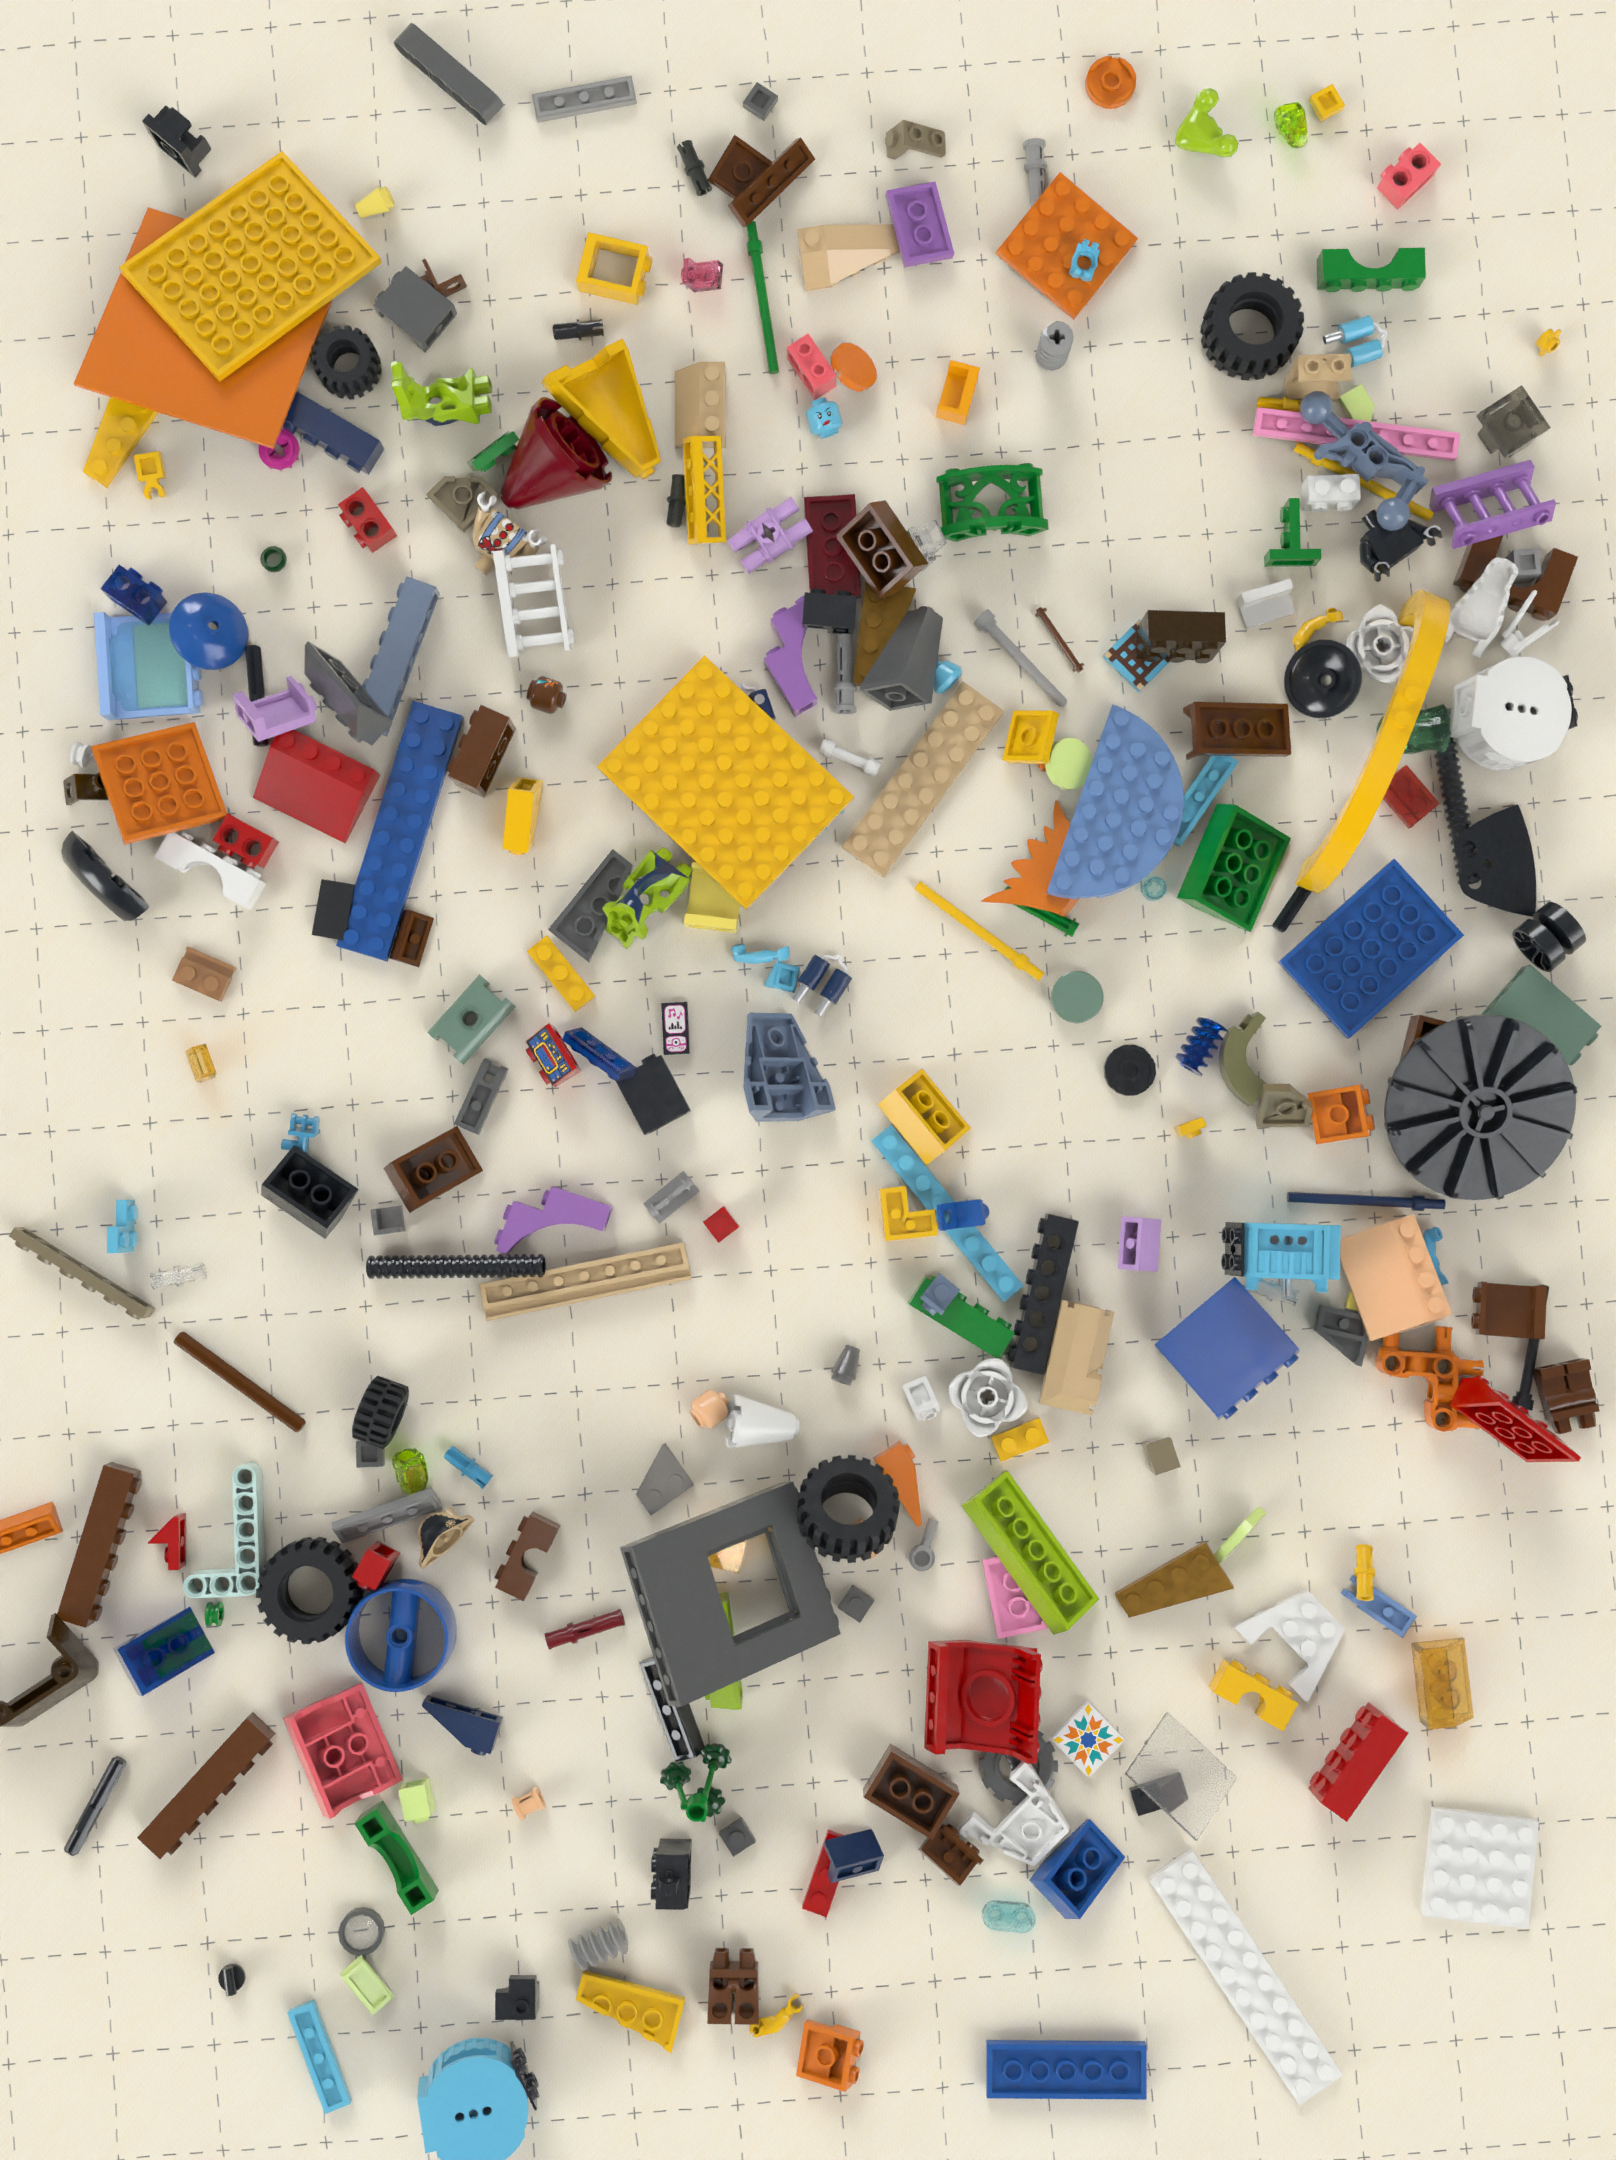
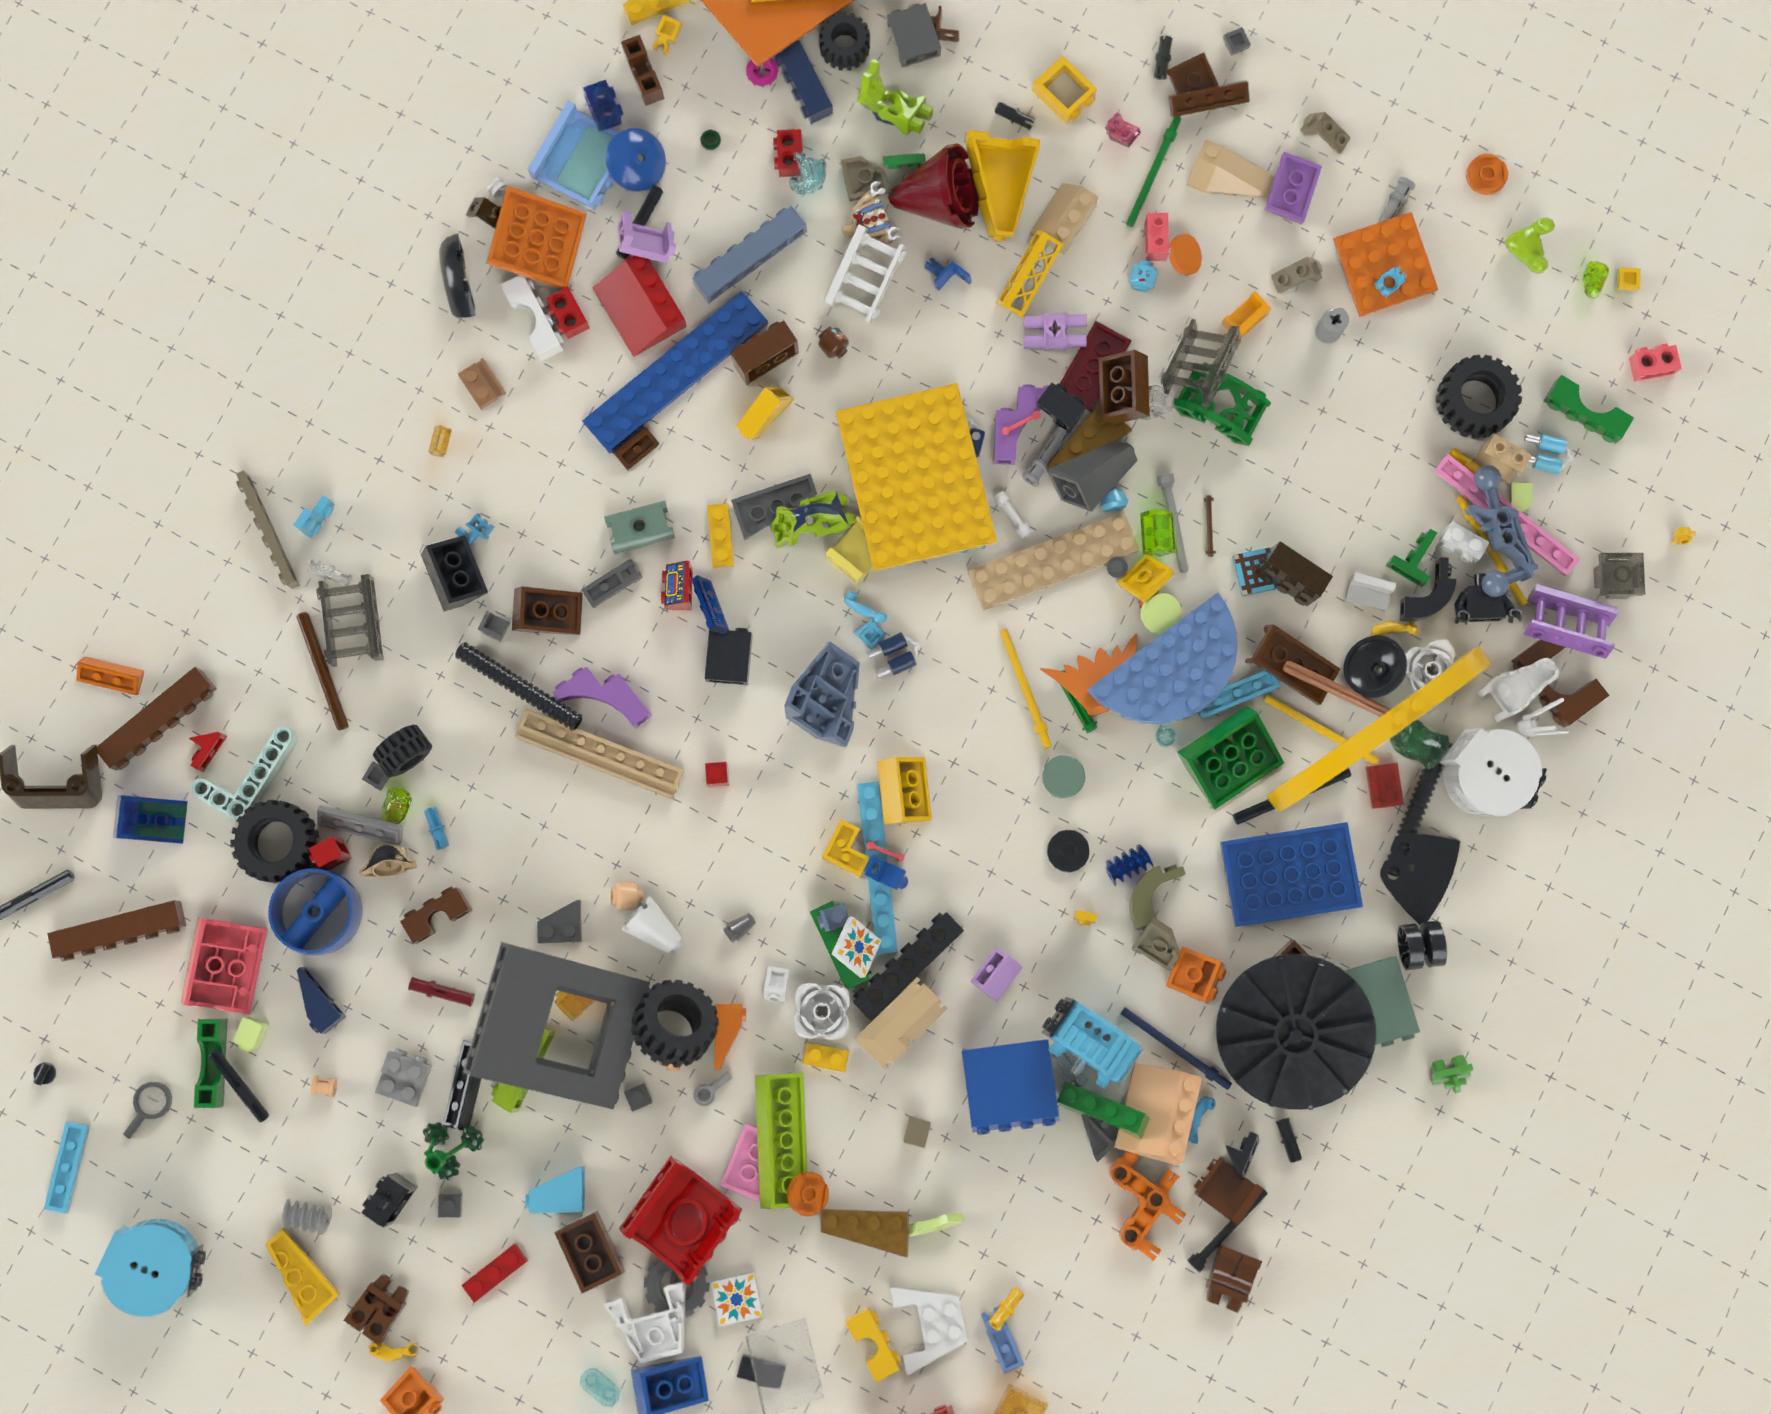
camera: 35 degrees right, 5 degrees down
green bush [205,1602,224,1626] -> none
dark grey slope [304,641,393,745] -> none
black piece [312,879,355,940] -> none
yellowish green tile [340,1955,394,2016] -> none
black brick [495,1975,539,2020] -> none
light grey hinge [643,1171,700,1224] -> none
tile [661,1002,690,1055] -> none
pearl dark grey axle [666,474,686,528] -> none
dark blue panel [824,1829,884,1883] -> none
reddish brown bracket [918,1823,984,1886] -> none
red slope [1449,1376,1581,1462] -> none
light grey panel [1505,548,1541,584] -> none
none -> black axle [208,1049,269,1123]
none -> clear smoke fence [316,574,384,667]
none -> light grey plate [375,1048,432,1107]
none -> medium azure slope [525,1166,585,1213]
none -> reddish brown arch [621,35,664,106]
none -> orange tile [787,1172,829,1216]
none -> clear light blue helmet [789,152,826,195]
none -> tile [832,917,881,978]
none -> coral hinge [866,841,904,862]
none -> blue bracket [925,258,972,291]
none -> coral hinge [1002,411,1041,435]
none -> green arch [1057,1082,1150,1139]
none -> dark grey plate [1107,557,1128,578]
none -> clear neon green brick [1140,509,1176,557]
none -> clear smoke fence [1161,319,1241,402]
none -> black slope [1225,1132,1259,1181]
none -> yellow bar [1264,694,1379,765]
none -> dark tan bracket [1271,257,1323,294]
none -> black axle [1276,1118,1302,1163]
none -> nougat axle [1283,661,1391,717]
none -> black arch [1400,557,1457,622]

